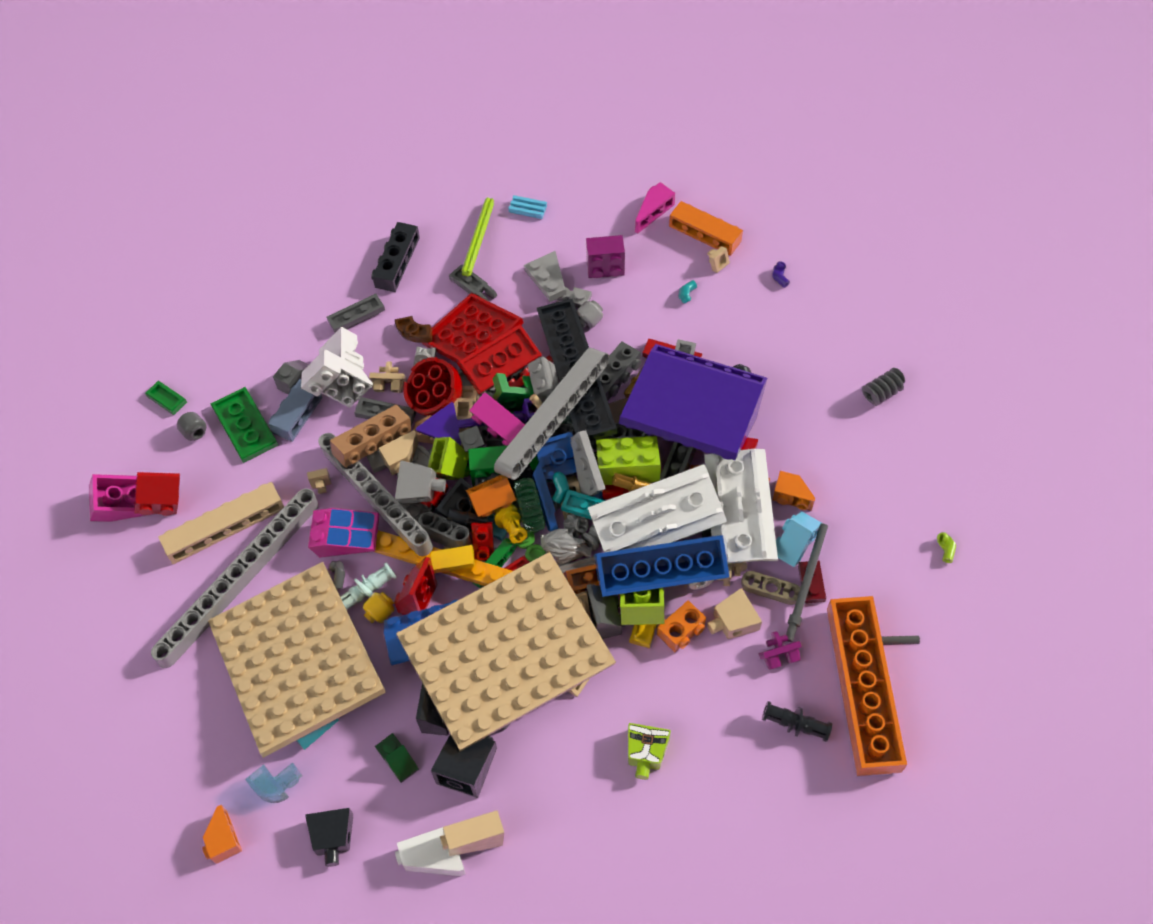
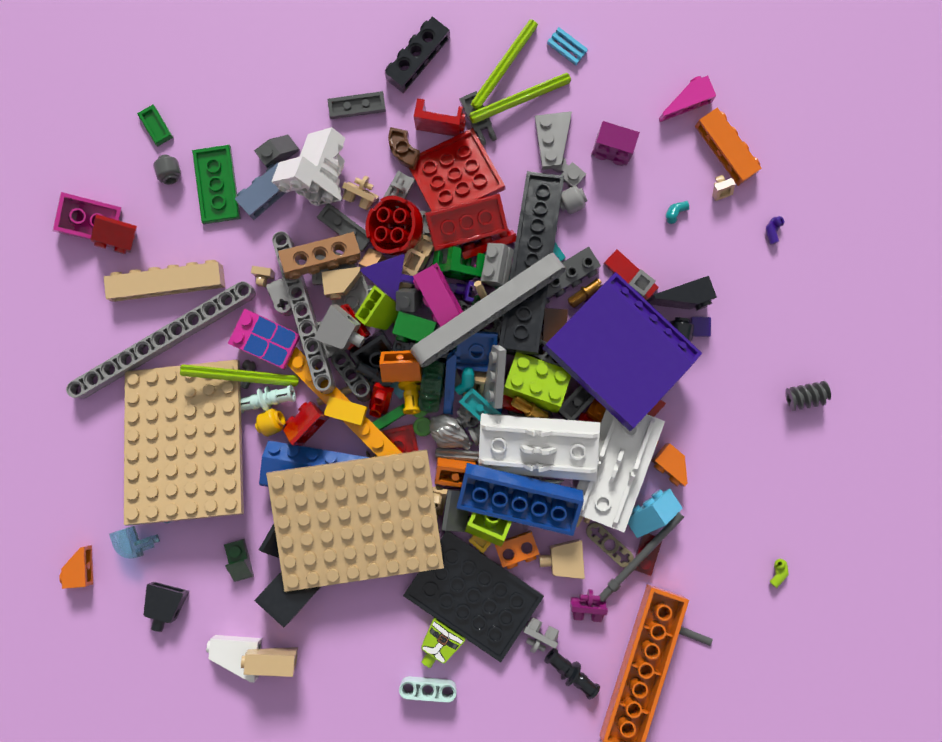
camera: 20 degrees right, 25 degrees up
none -> lime axle [180,364,299,387]
none -> light grey piece [266,278,293,316]
none -> light aqua beam [399,676,457,702]
none -> black plate [403,531,544,662]
none -> red panel [414,98,466,137]
none -> lime axle [469,73,571,123]
none -> light grey hips [522,617,559,653]
none -> black slope [647,276,717,311]
none -> dark purple tile [691,317,711,337]

